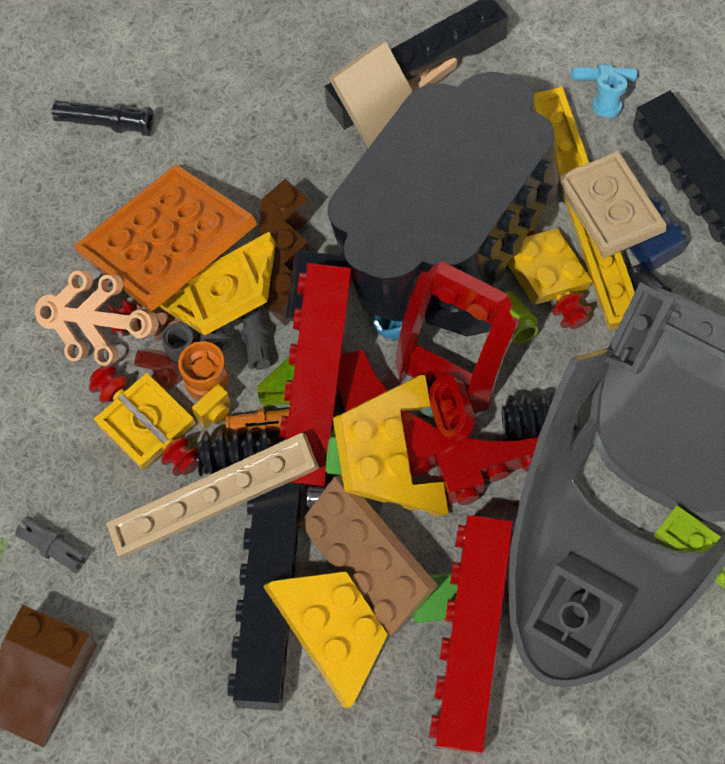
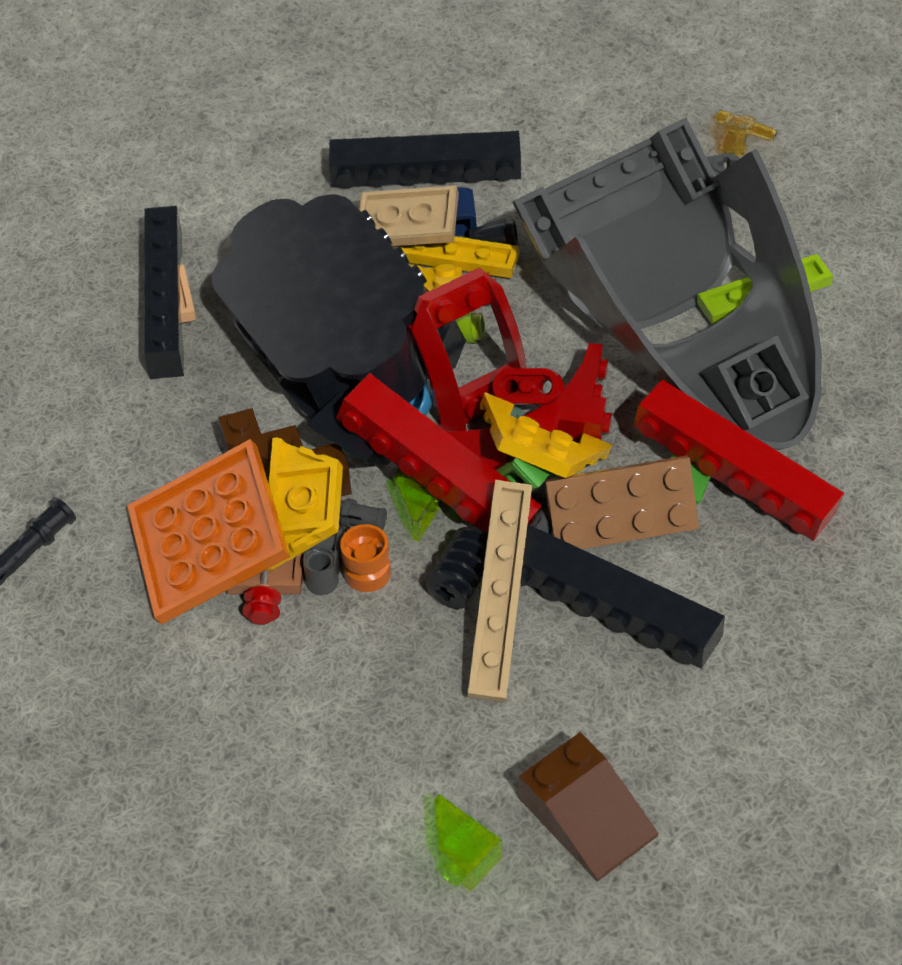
camera: 65 degrees left, 15 degrees down
dark grey pin [15,516,88,574] -> none
light nougat plant [35,270,159,366] -> none
yellow plate [89,365,198,476] -> none
clear red arm [135,350,178,388] -> none
yellow plate [192,384,231,429] -> none
orange pin [225,408,289,438] -> none
yellow wing [263,572,388,708] -> none
tan tile [329,41,413,148] -> none
black piece [502,392,578,441] -> none
medium azure piece [571,64,637,118] -> none

